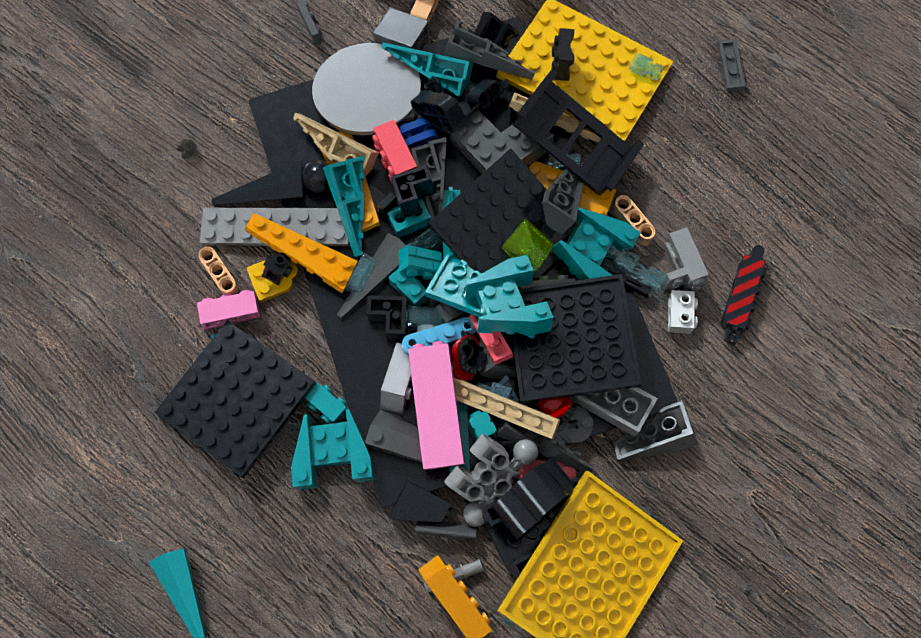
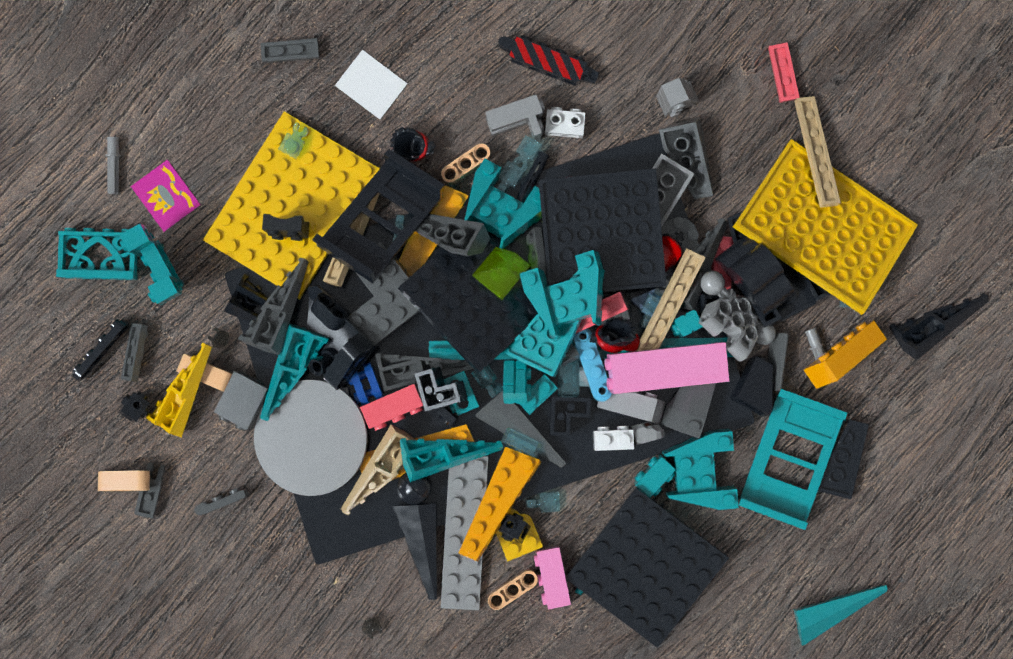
camera: 85 degrees left, 15 degrees up
none -> clear smoke plate [208,327,229,348]
none -> white sticker [335,50,407,119]
none -> black hair [390,127,436,161]
none -> clear light blue plate [526,492,560,513]
none -> white brick [593,426,634,451]
none -> light grey rock [631,422,665,445]
none -> light grey wedge [656,78,700,118]
none -> teal piece [739,389,847,530]
none -> coral plate [768,42,800,103]
none -> tan plate [794,96,841,208]
none -> black wing [818,420,869,499]

